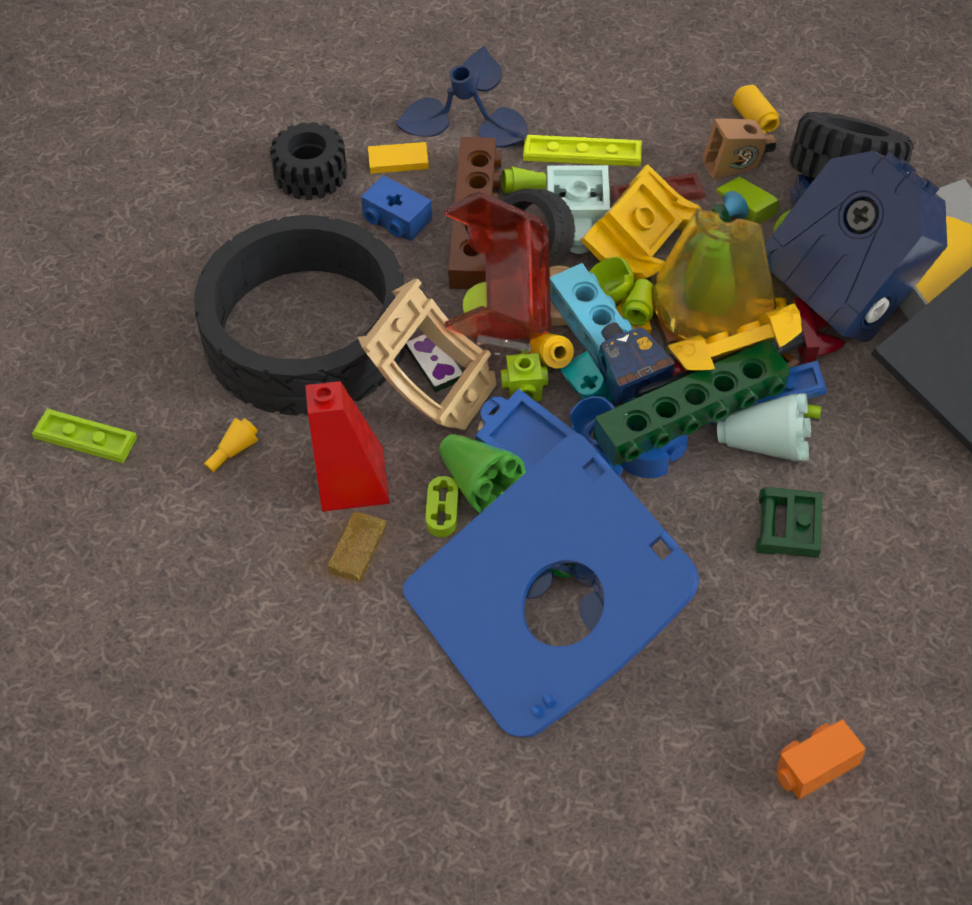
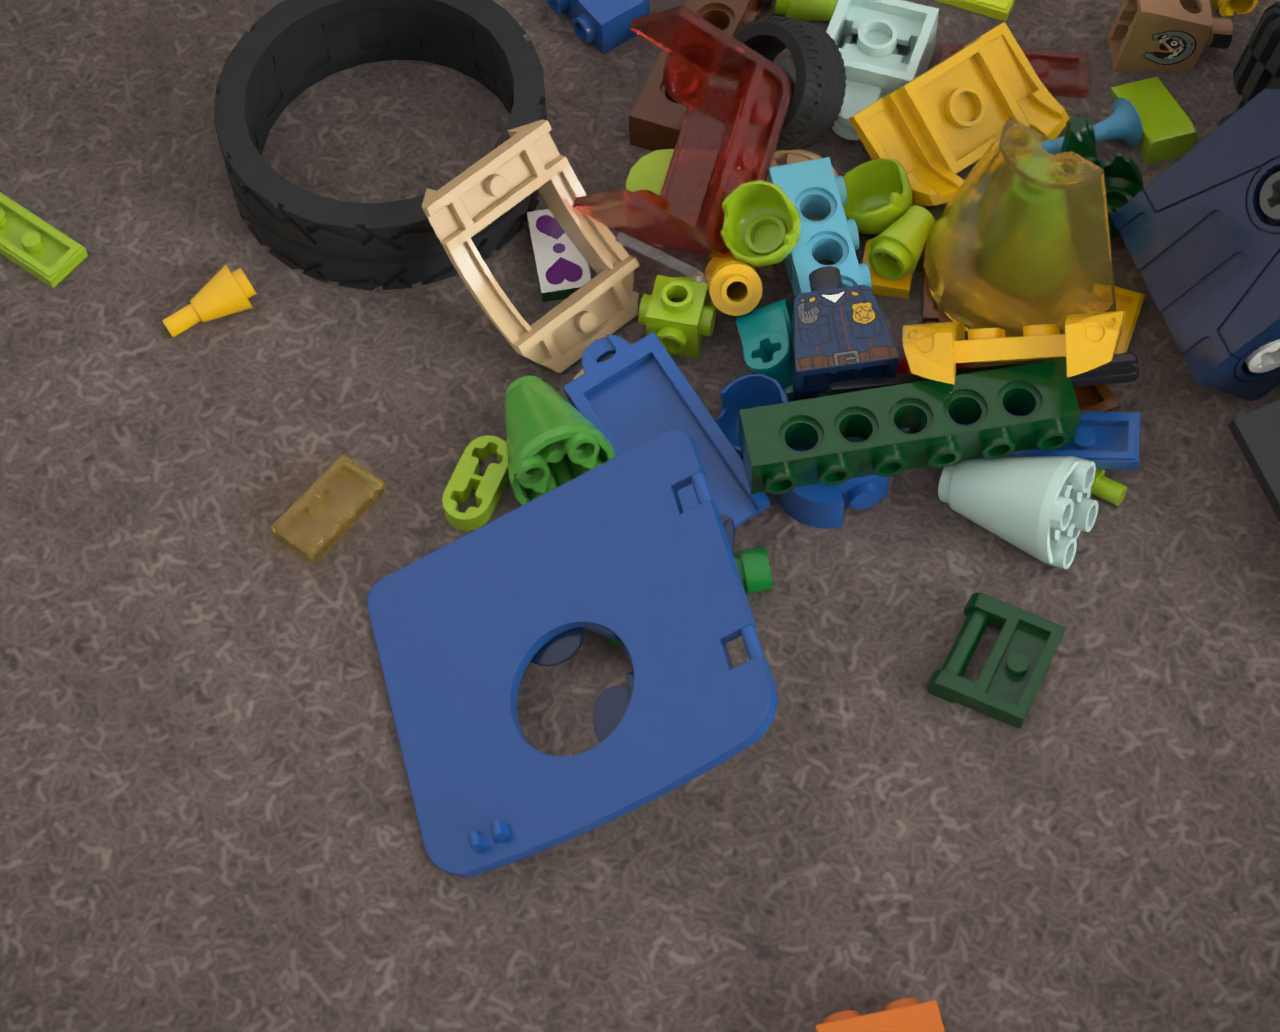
camera: 20 degrees right, 5 degrees up
red slope [305,381,390,512] -> none
dark red tile [792,297,845,364] -> none
none -> lime hair [721,179,801,268]

